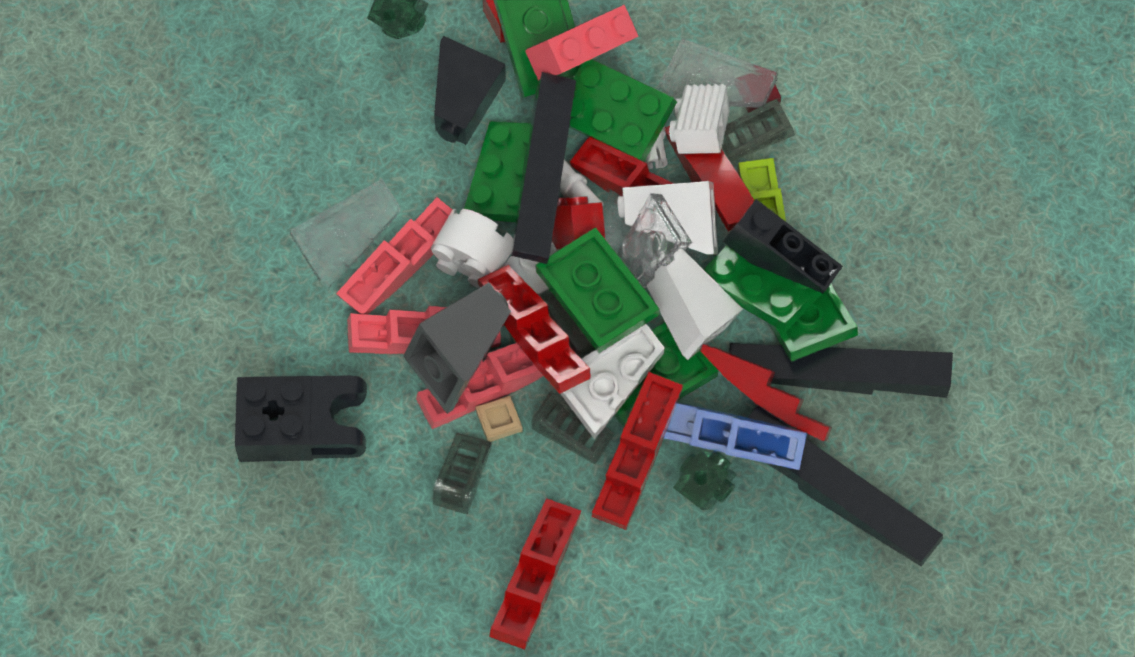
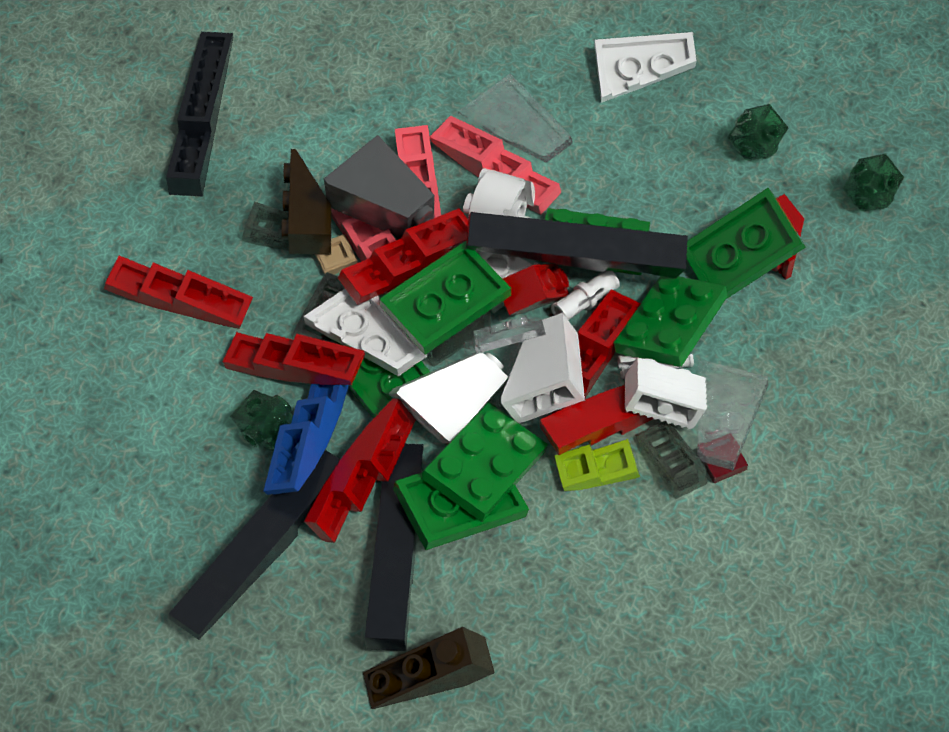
camera: 90 degrees right, 5 degrees down
black brick [235,375,367,462] -> none
black slope [434,36,506,145] -> none
coral arch [525,5,639,81] -> none
black slope [722,199,843,293] -> none
none -> black slope [166,31,234,197]
none -> dark brown slope [282,149,332,254]
none -> dark brown slope [363,626,495,709]
none -> white wing [594,32,696,103]

